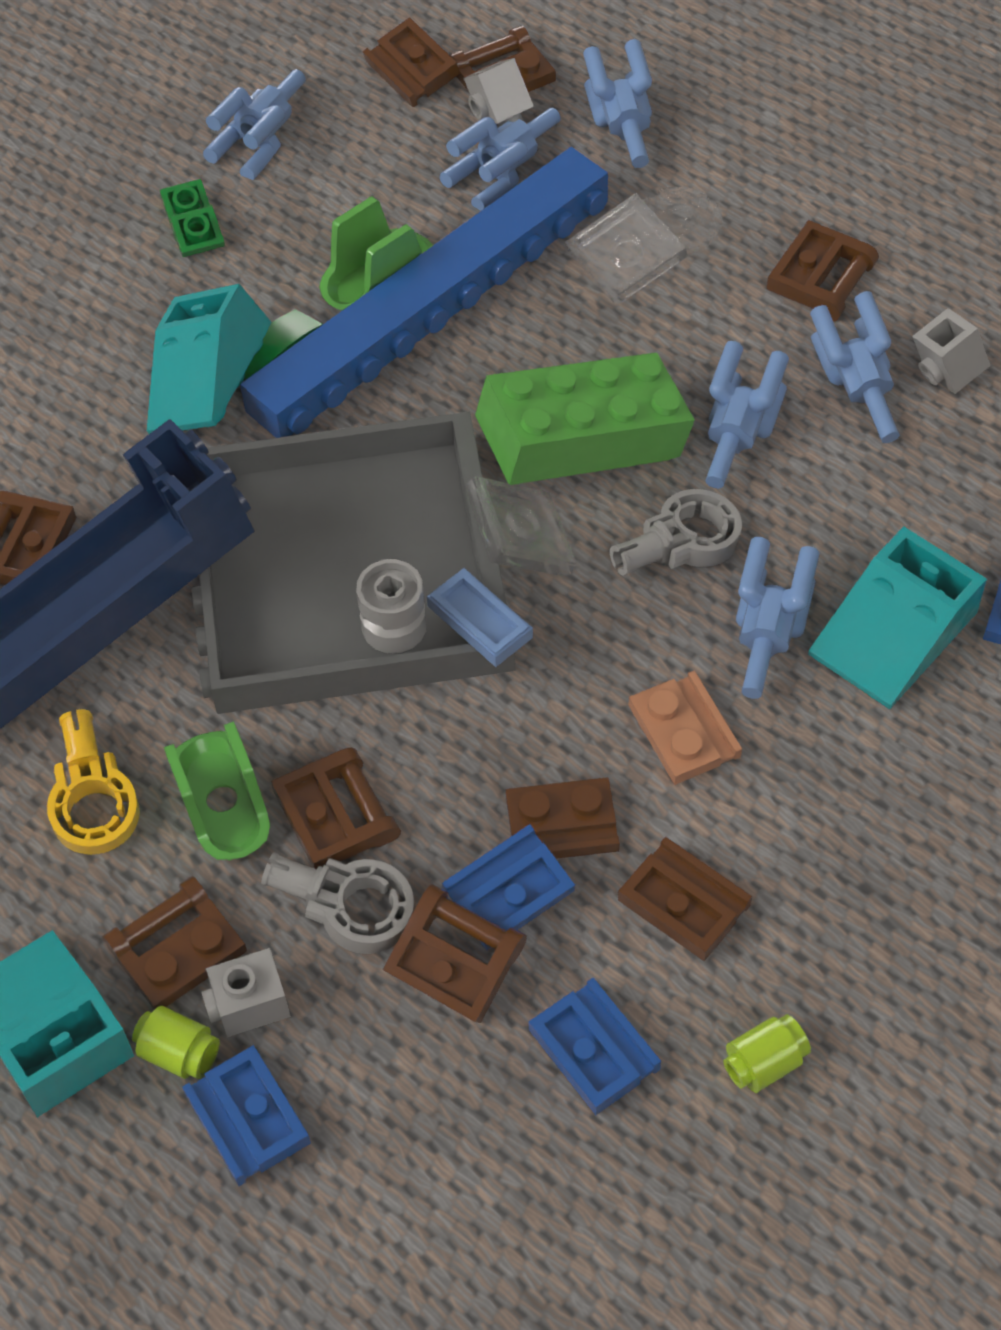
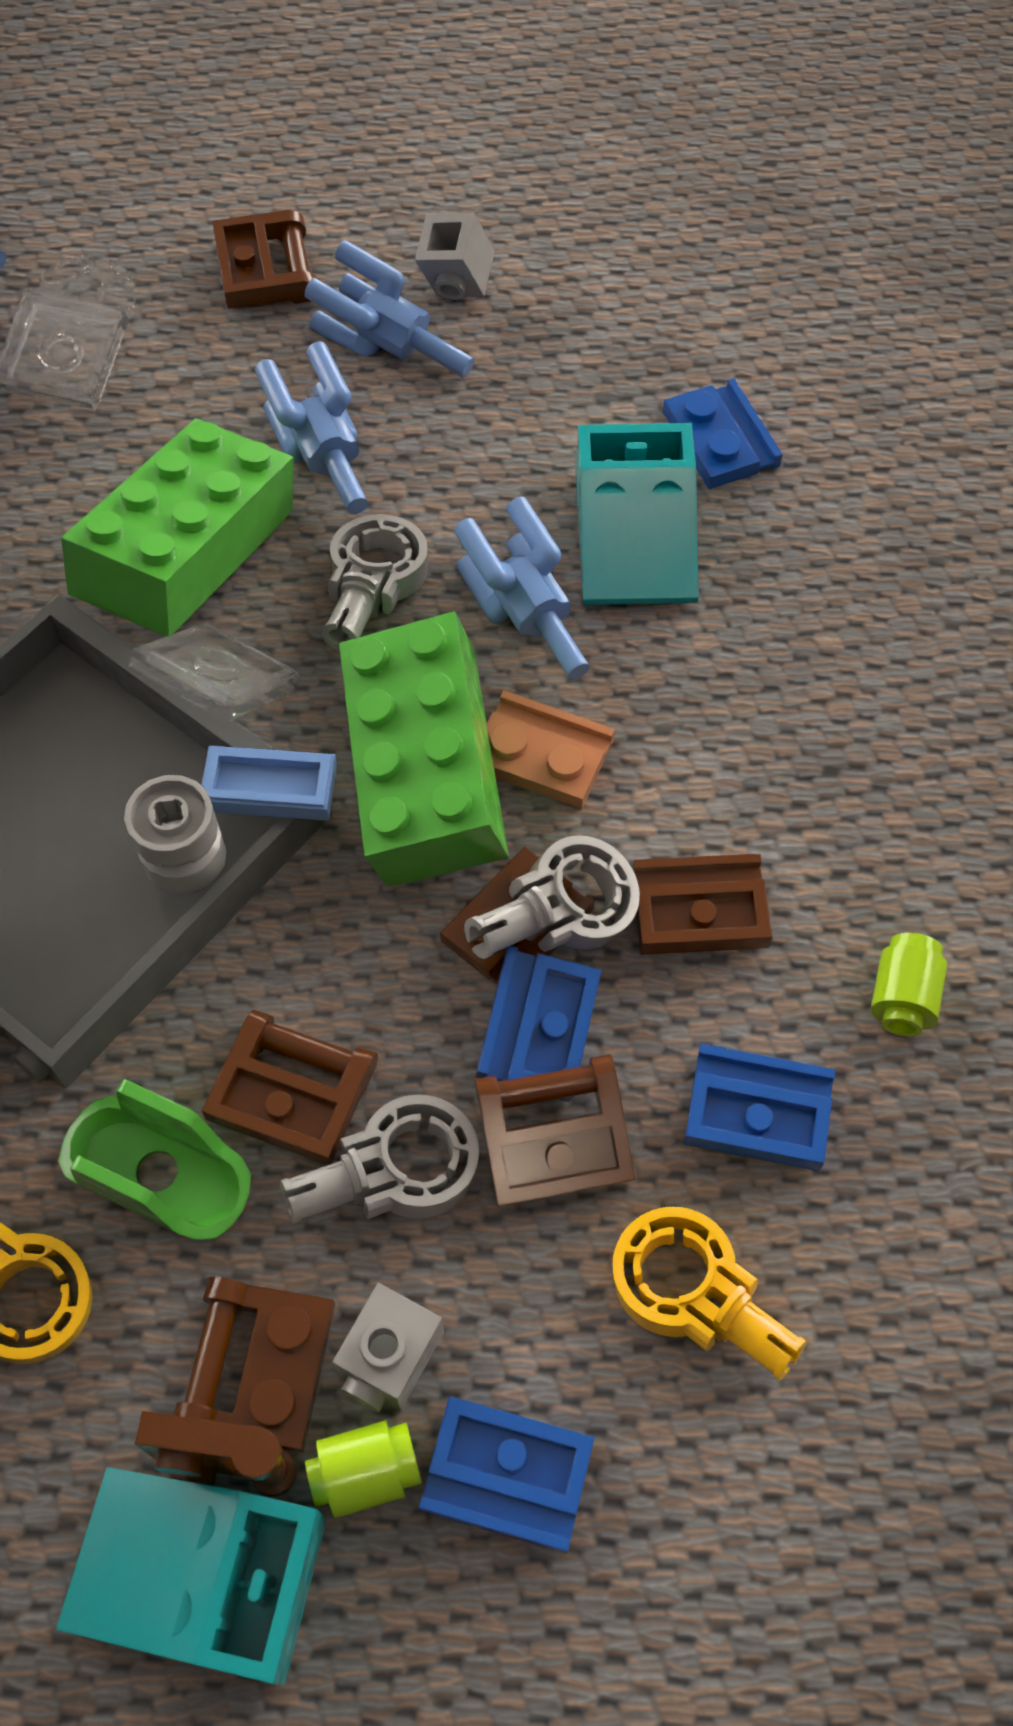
camera: 45 degrees left, 5 degrees up
none -> reddish brown plate [135,1411,297,1497]
none -> bright green brick [339,611,509,886]
none -> light grey pin [464,835,640,959]
none -> yellow pin [613,1207,807,1381]

